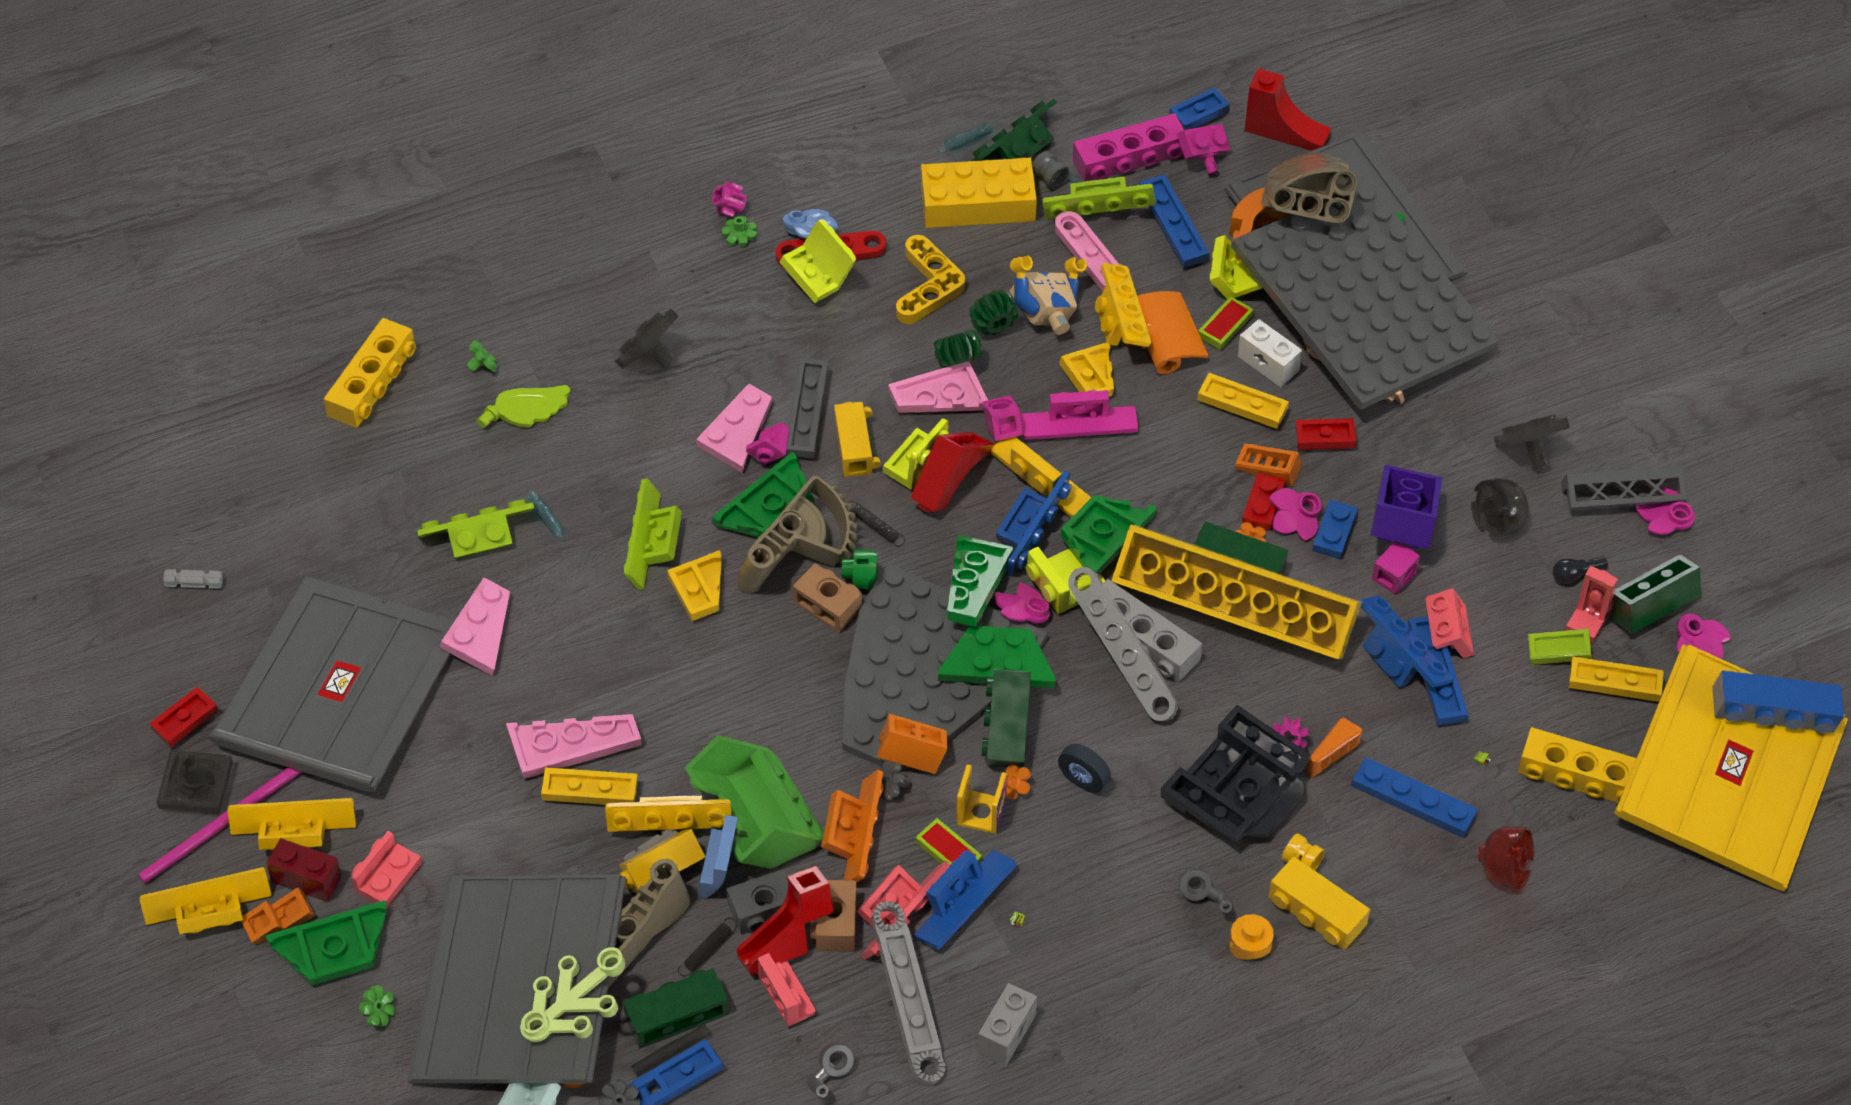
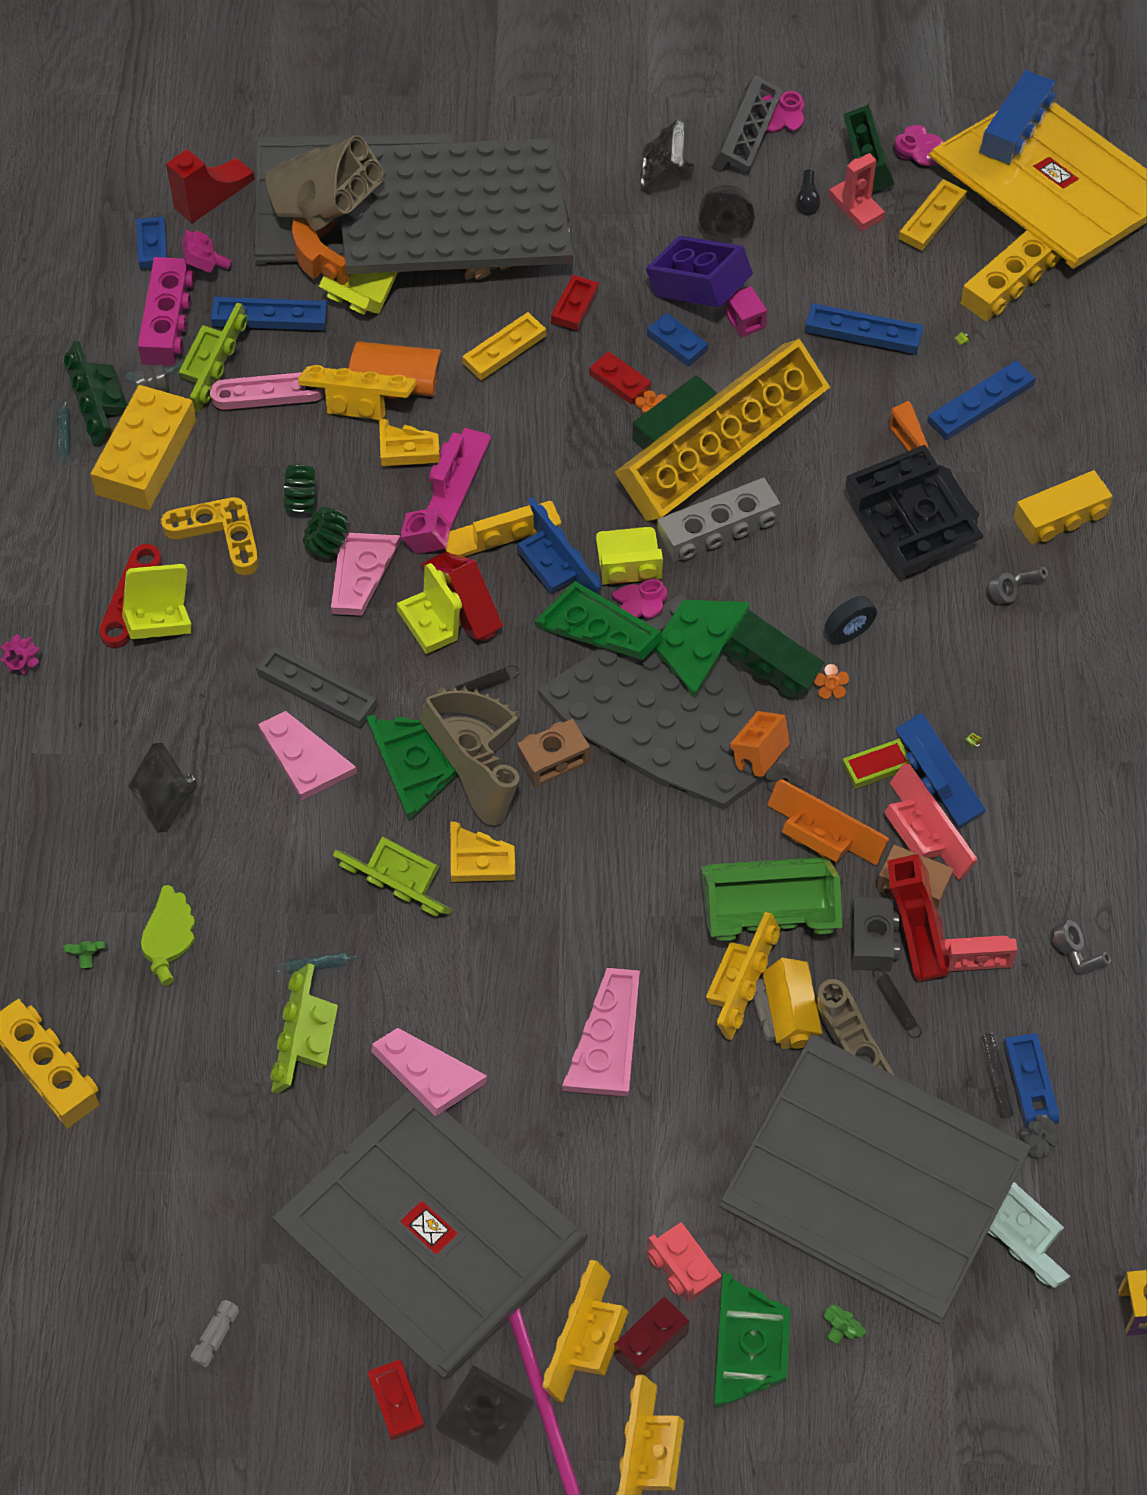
camera: 65 degrees left, 5 degrees up
orange slope [241,887,316,945] -> none
yellowish green plant [520,947,625,1042] -> none
yellow plate [541,767,638,805] -> none
dark green brick [623,968,729,1049] -> none
medium blue slope [699,815,738,899] -> none
bright green plant [722,216,757,247] -> none
dark pink bracket [746,422,789,465] -> none
medium blue plate [783,209,838,239] -> none
yellow brick [834,402,881,477] -> none
green piece [841,549,878,590] -> none
light grey plate [871,901,945,1086] -> none
yellow piece [956,764,1007,834] -> none
light grey brick [978,983,1037,1066] -> none
torso [1010,256,1087,335] -> none
green wing [1060,495,1157,576] -> none
light grey plate [1068,567,1178,722] -> none
tile [1198,296,1254,351] -> none
light orange piece [1229,914,1274,960] -> none
orange slope [1235,443,1302,487] -> none
white brick [1238,319,1302,387] -> none
dark pink plate [1269,488,1322,541] -> none
dark pink gear [1273,715,1309,748] -> none
yellow wheel [1281,833,1325,870] -> none
blue bracket [1360,596,1454,688] -> none
coral bracket [1425,588,1474,658] -> none
clear red cylinder [1478,826,1534,889] -> none
lime tile [1528,629,1592,665] -> none

